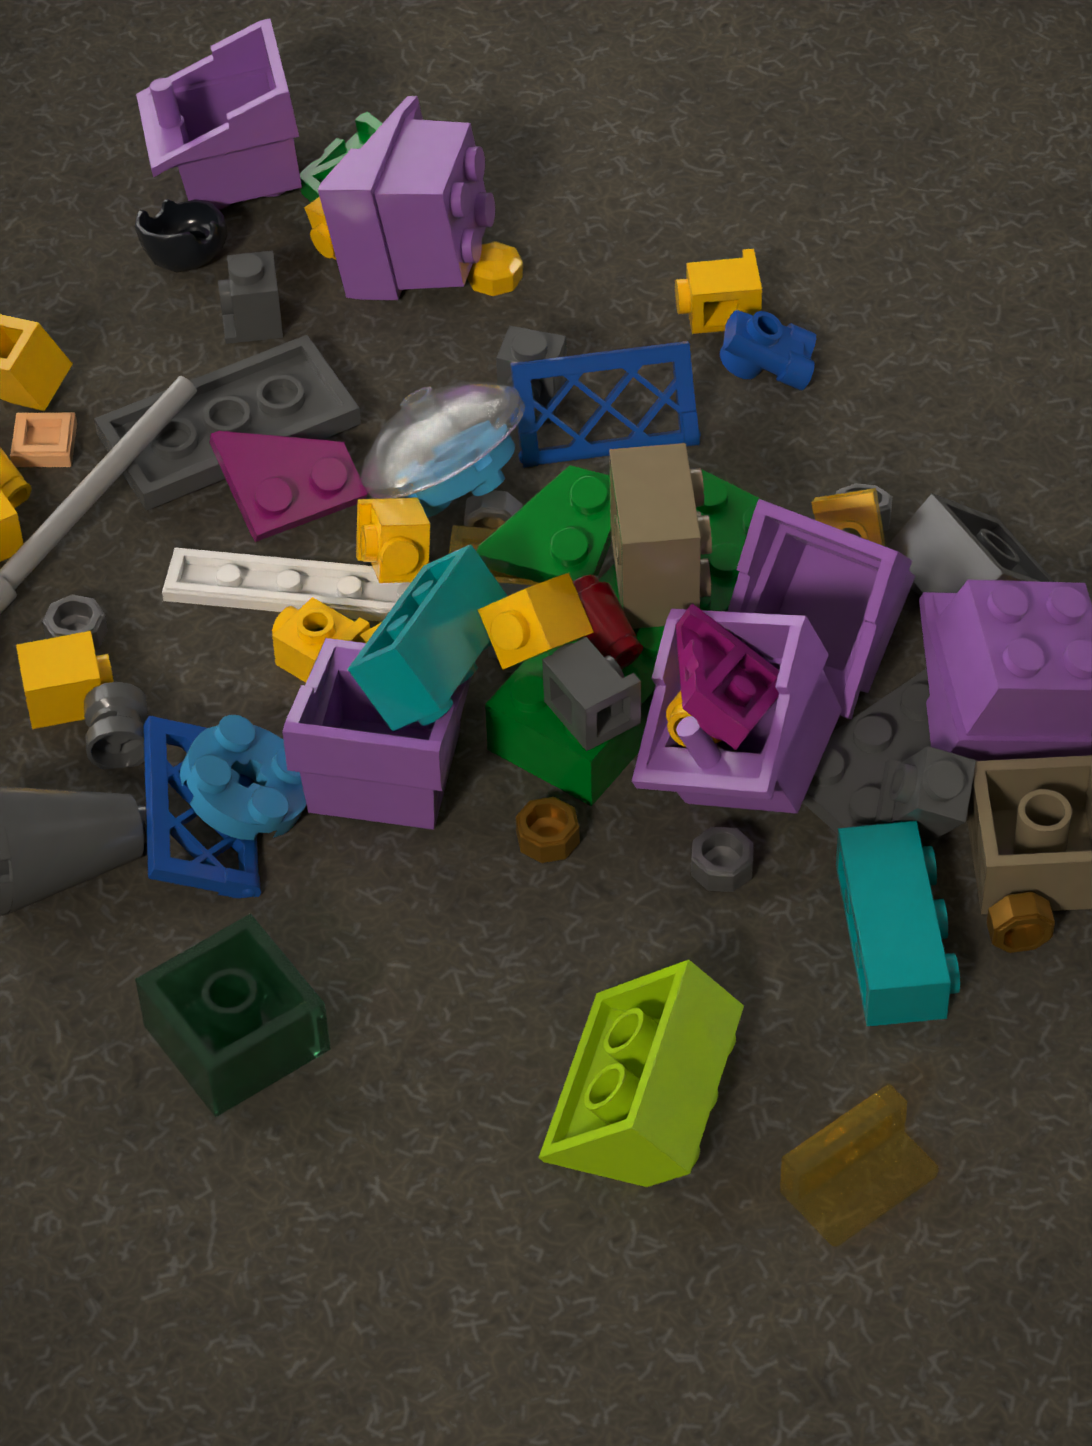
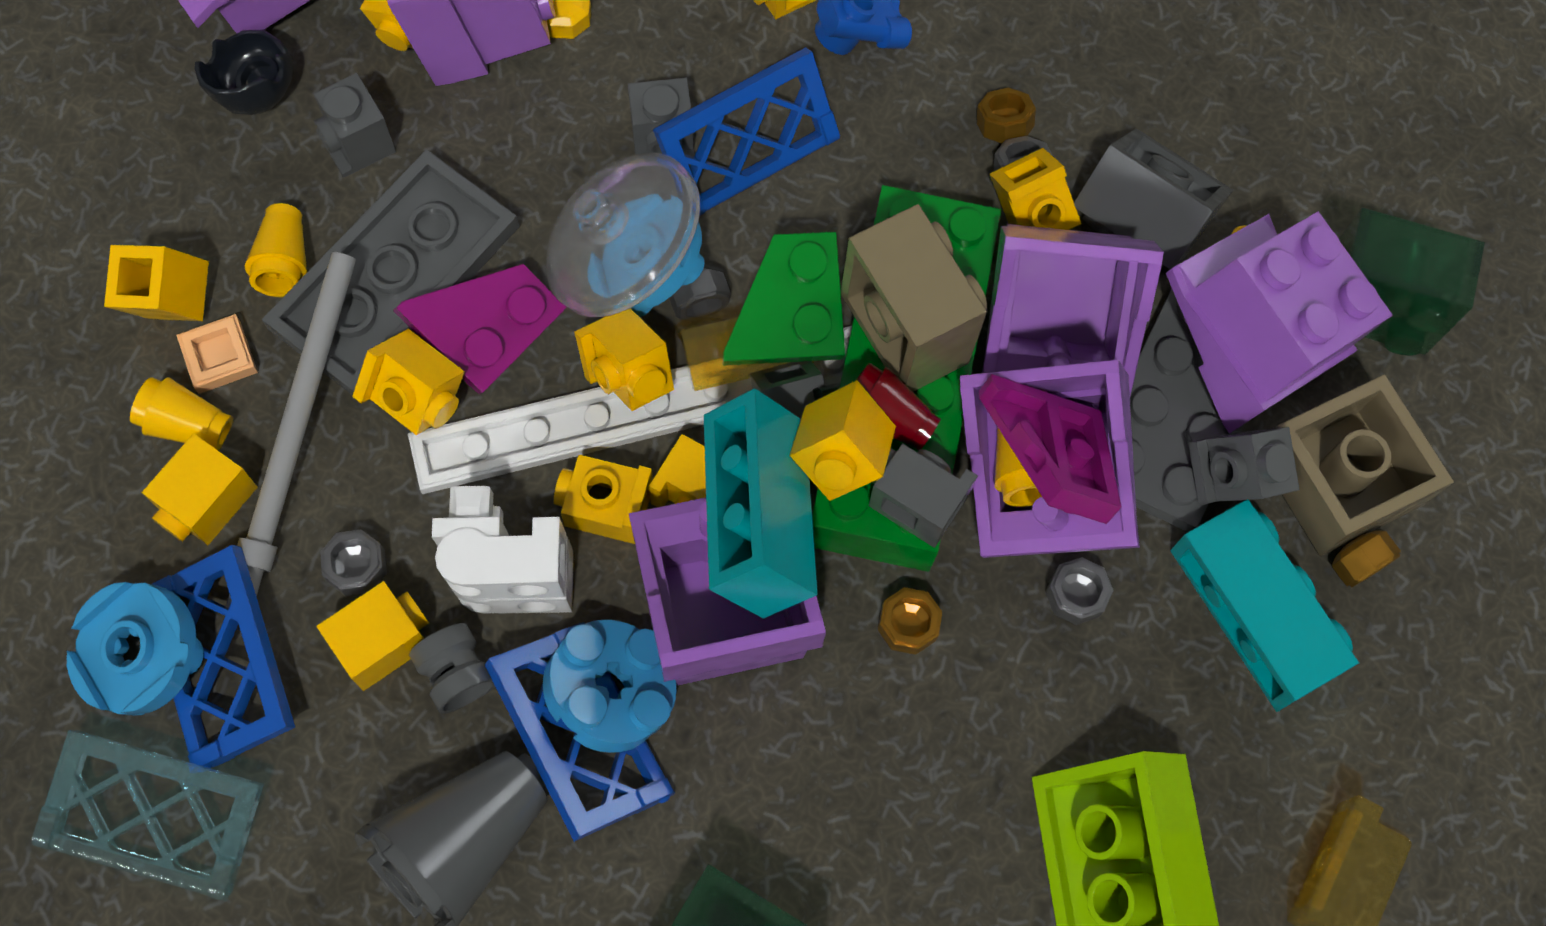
camera: 30 degrees left, 20 degrees up
none -> yellow cone [245,203,307,297]
none -> yellow brick [352,328,465,435]
none -> white hips [432,486,573,613]
none -> pearl gold tile [977,87,1036,144]

